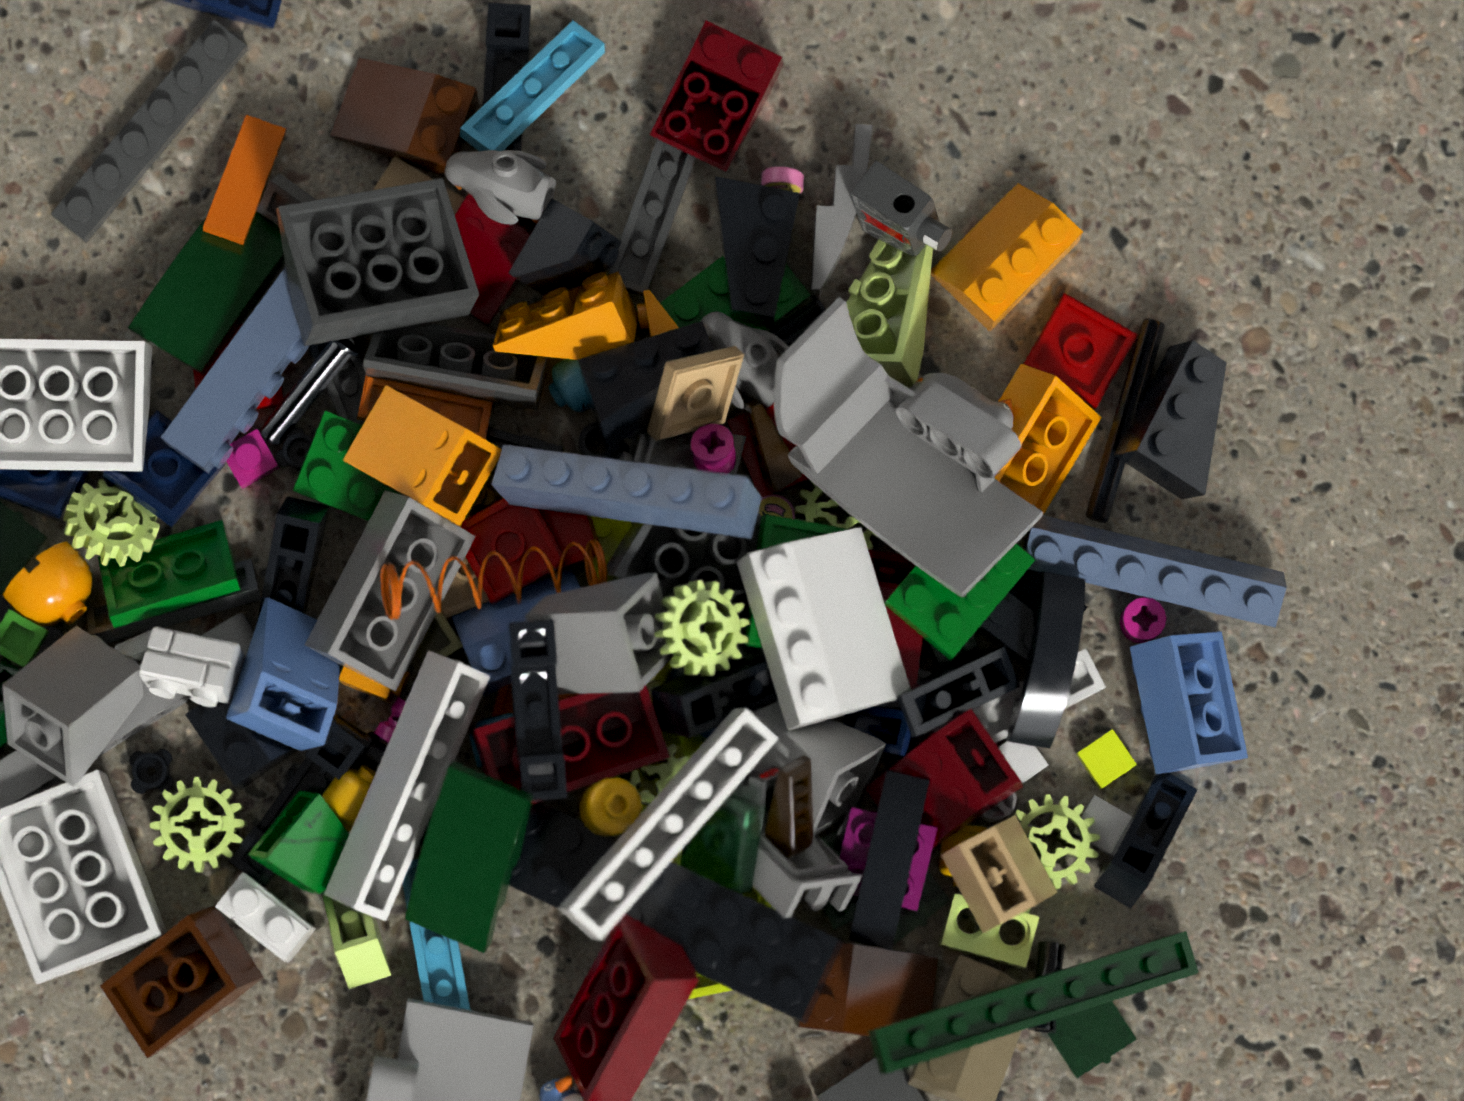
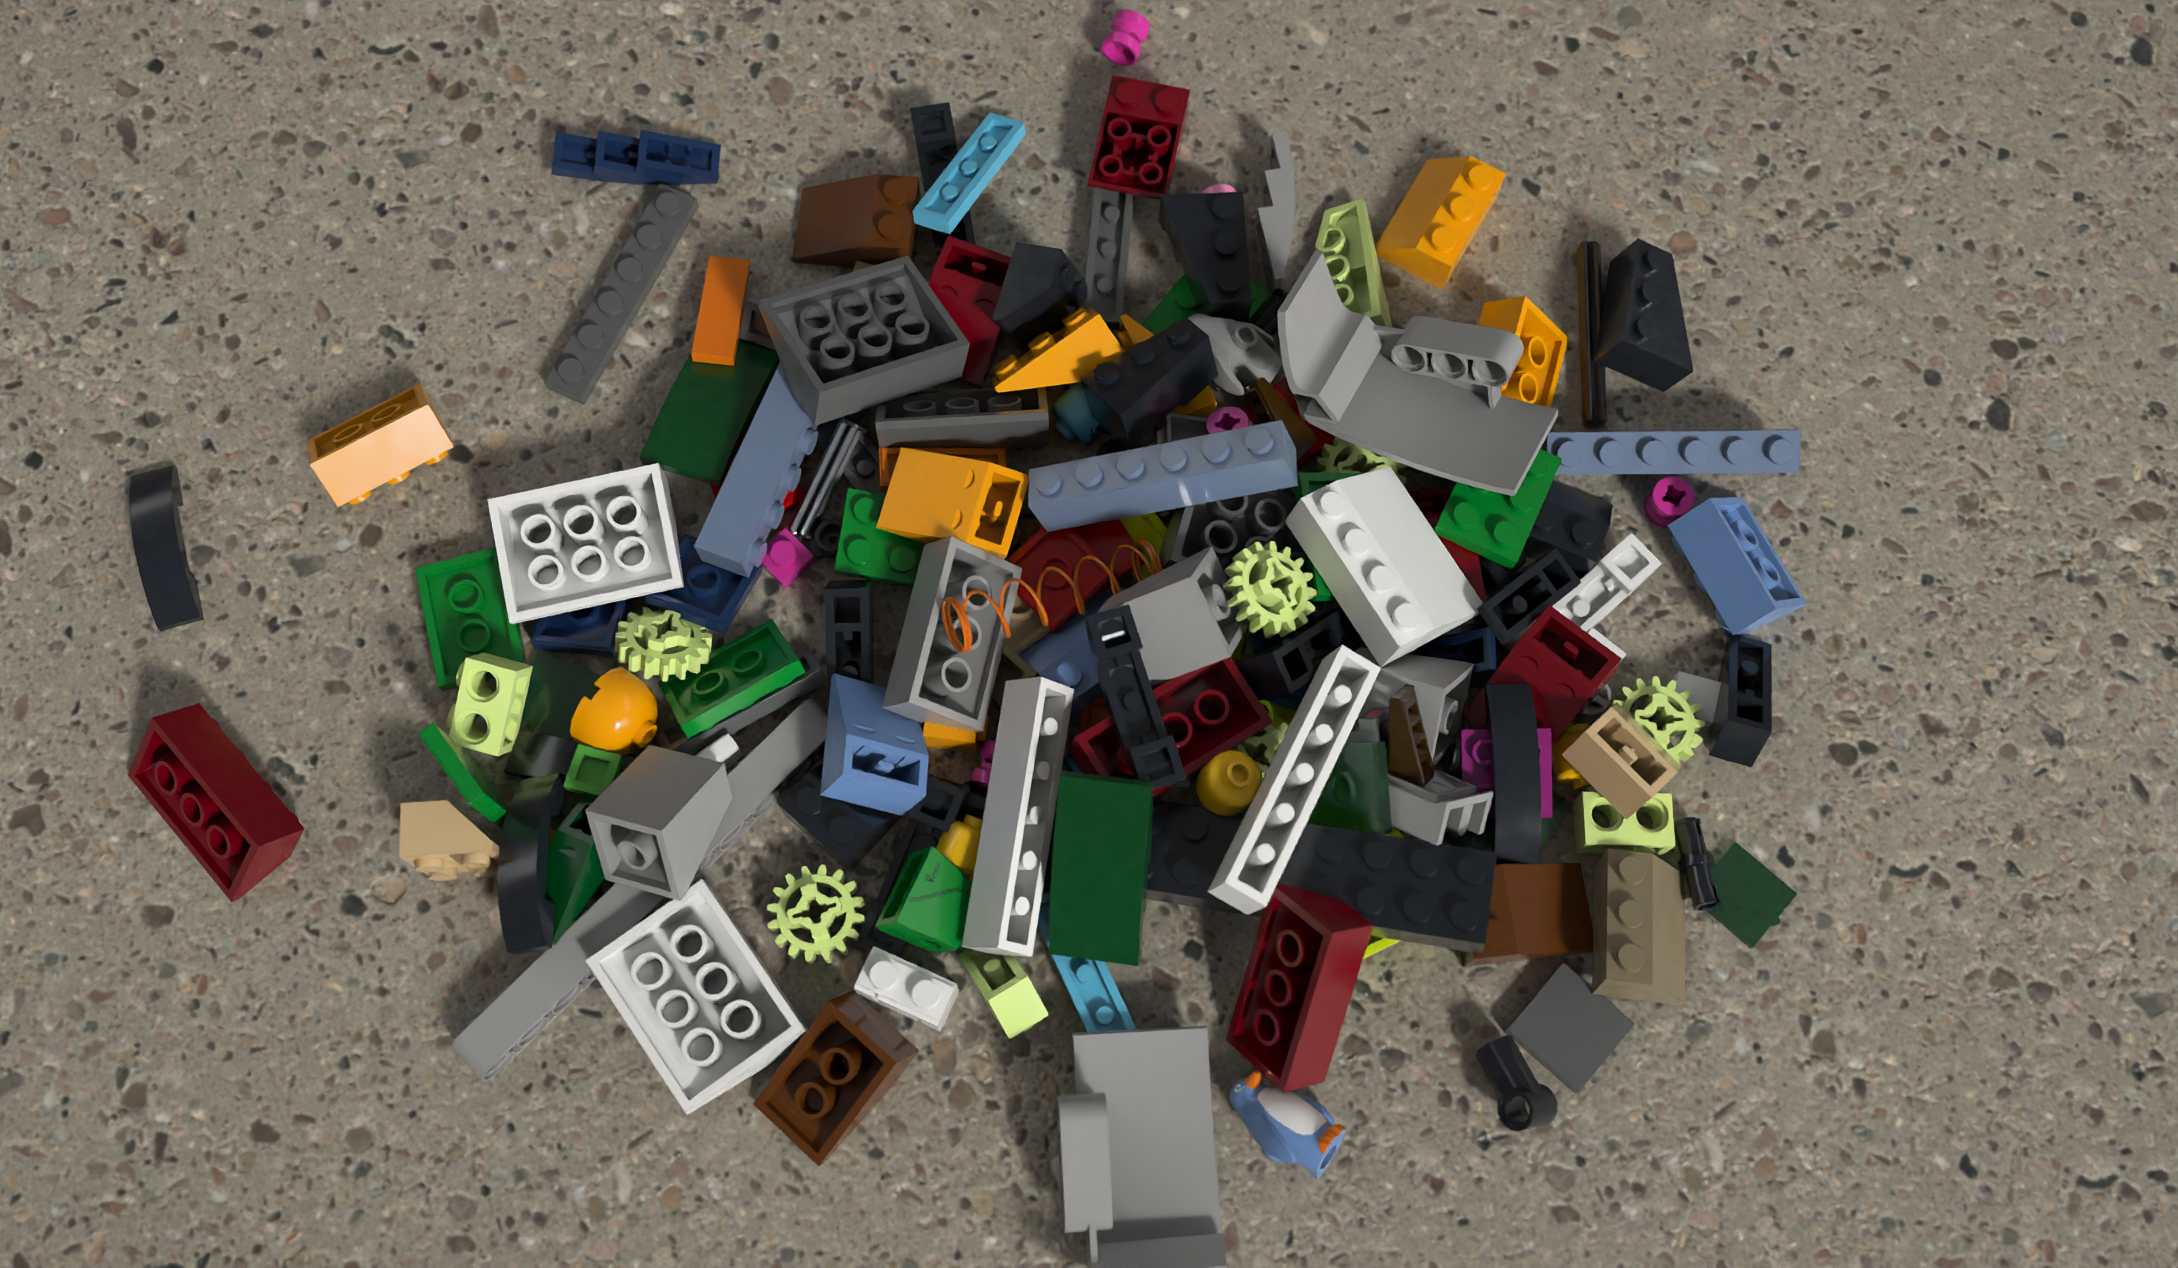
camera: 10 degrees left, 10 degrees down
black plate [129,749,174,794] -> none
white brick [139,626,245,707] -> none
light grey animal [444,150,556,225] -> none
tan tile [647,346,744,441] -> none
dark grey torso [850,160,953,256] -> none
dark green plate [868,931,1199,1074] -> none
black slope [1007,571,1085,749] -> none
red tile [1023,293,1138,410] -> none
neon yellow tile [1076,729,1137,790] -> none

